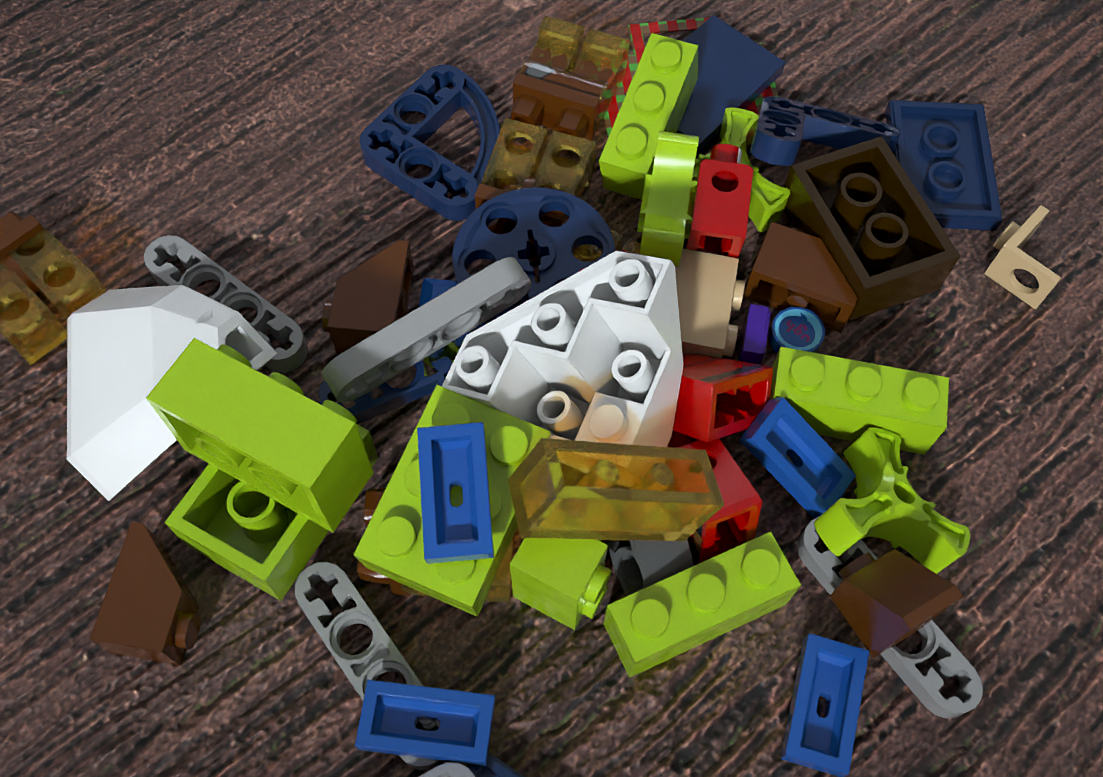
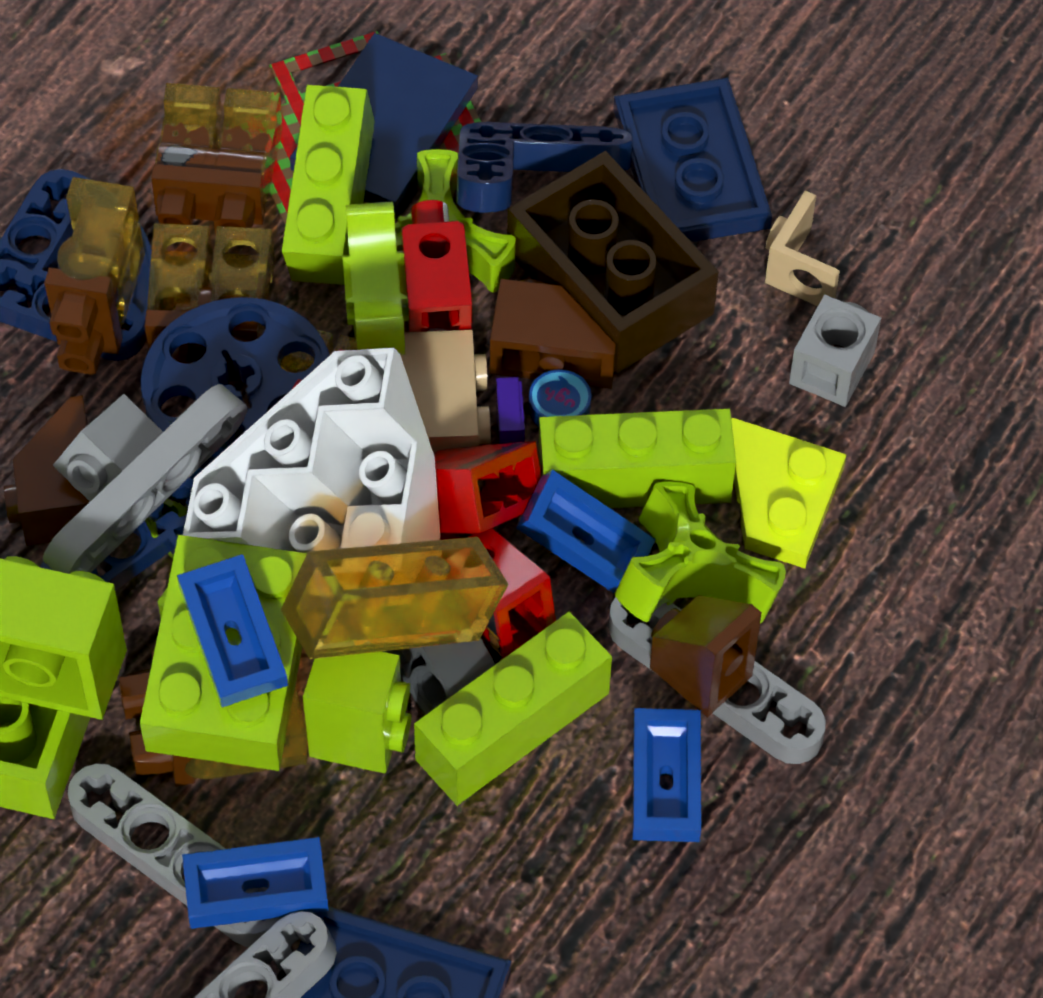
camera: 15 degrees left, 5 degrees down
none -> hips [44,177,145,375]
none -> light grey brick [53,394,163,501]
none -> neon yellow wing [731,418,847,569]
none -> light grey brick [789,294,882,407]

